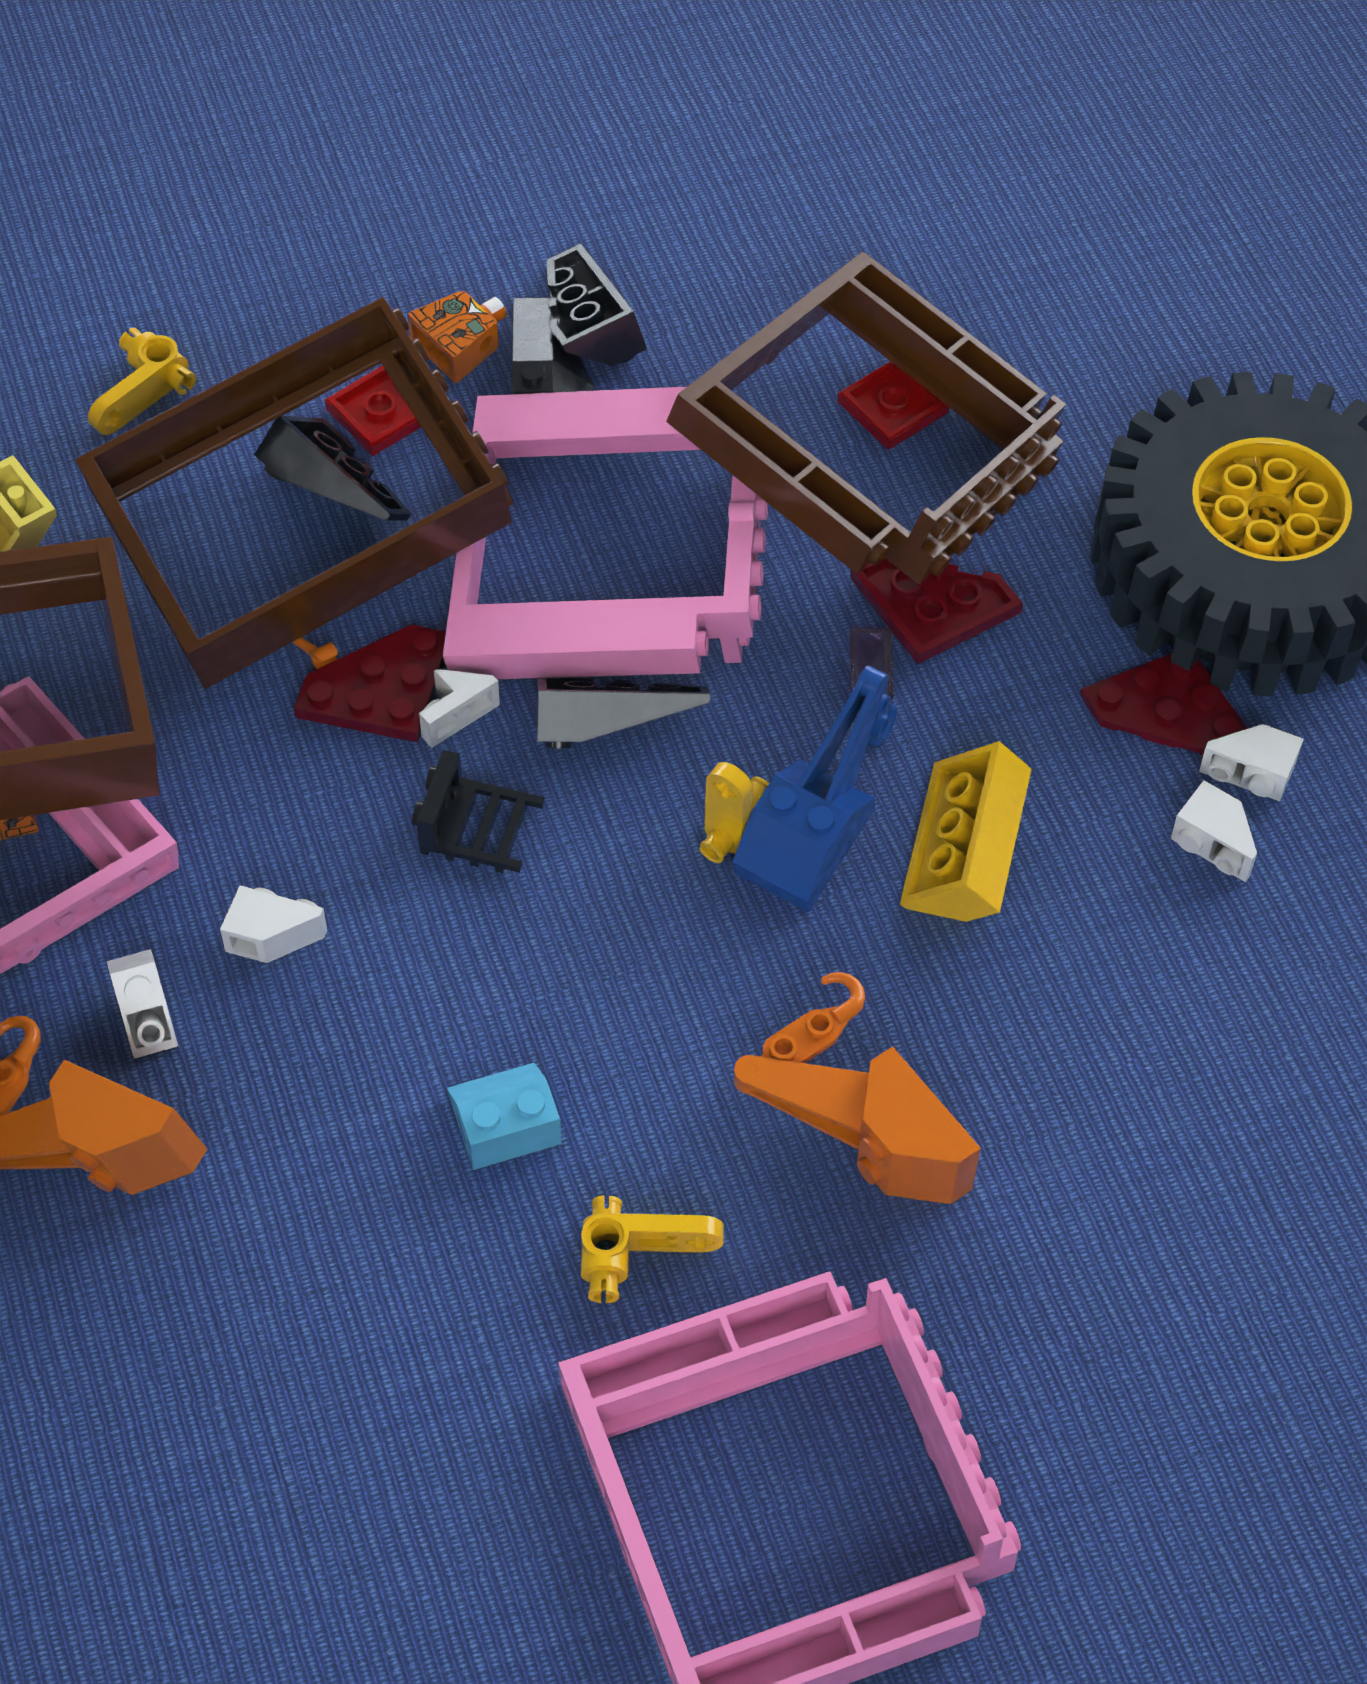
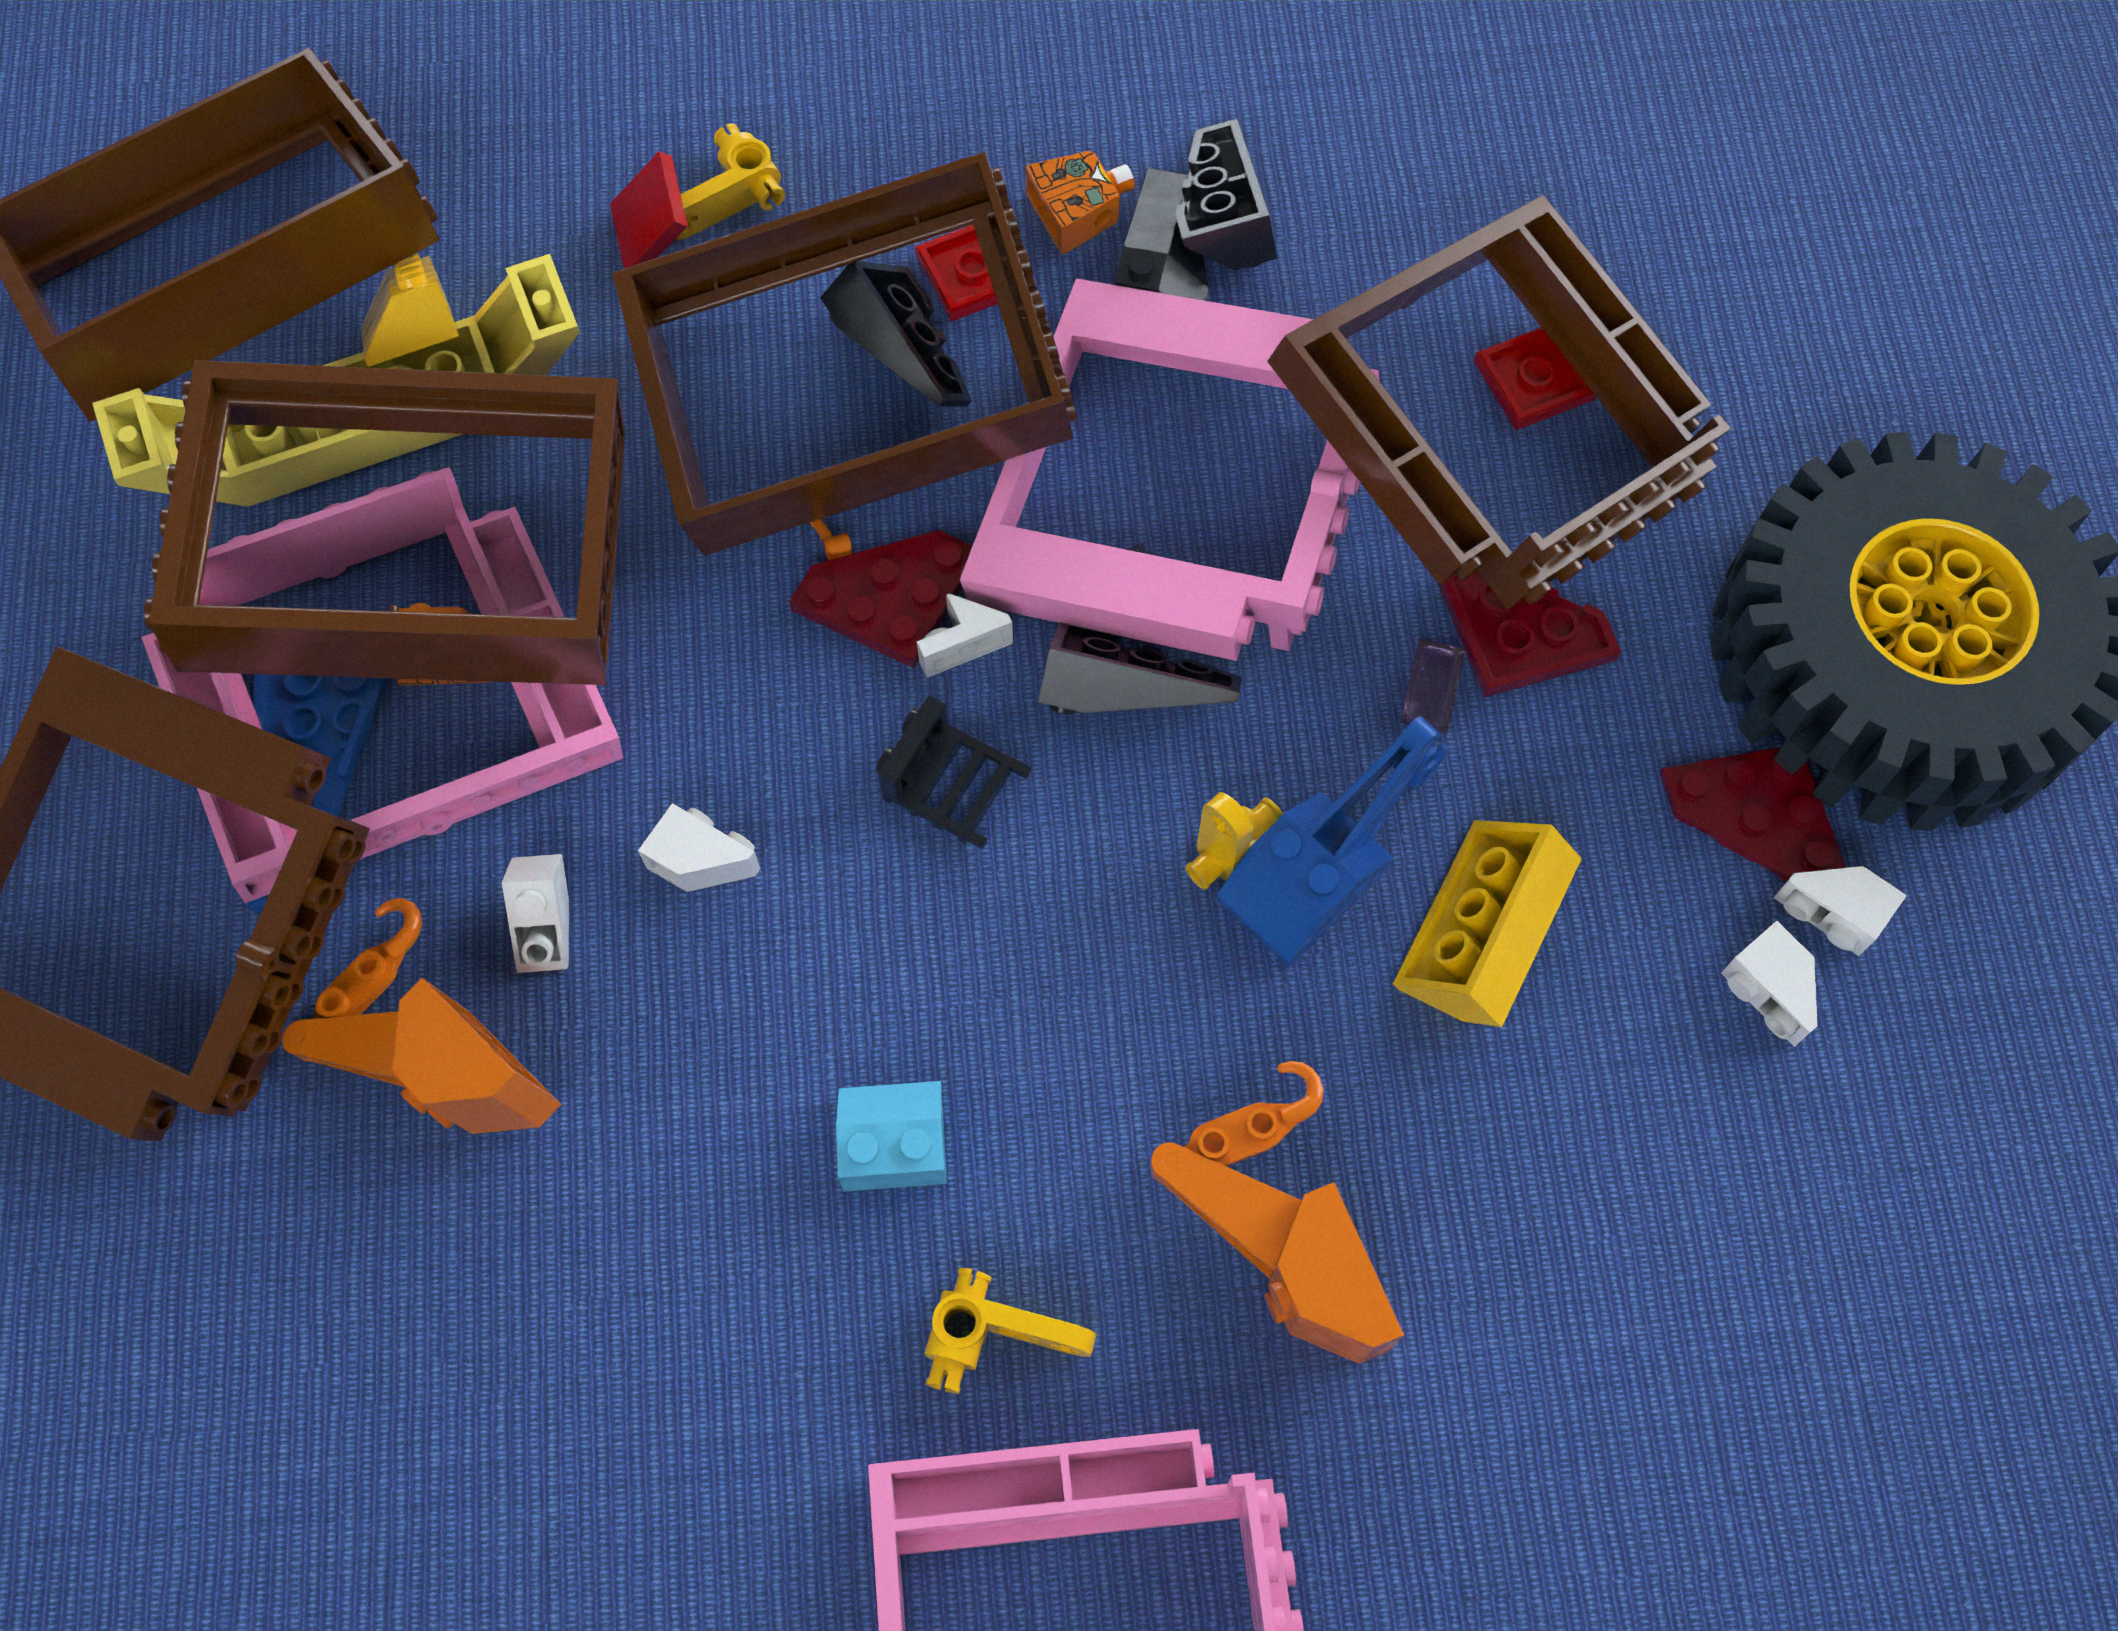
camera: 15 degrees right, 10 degrees up
none -> red tile [610,151,688,269]

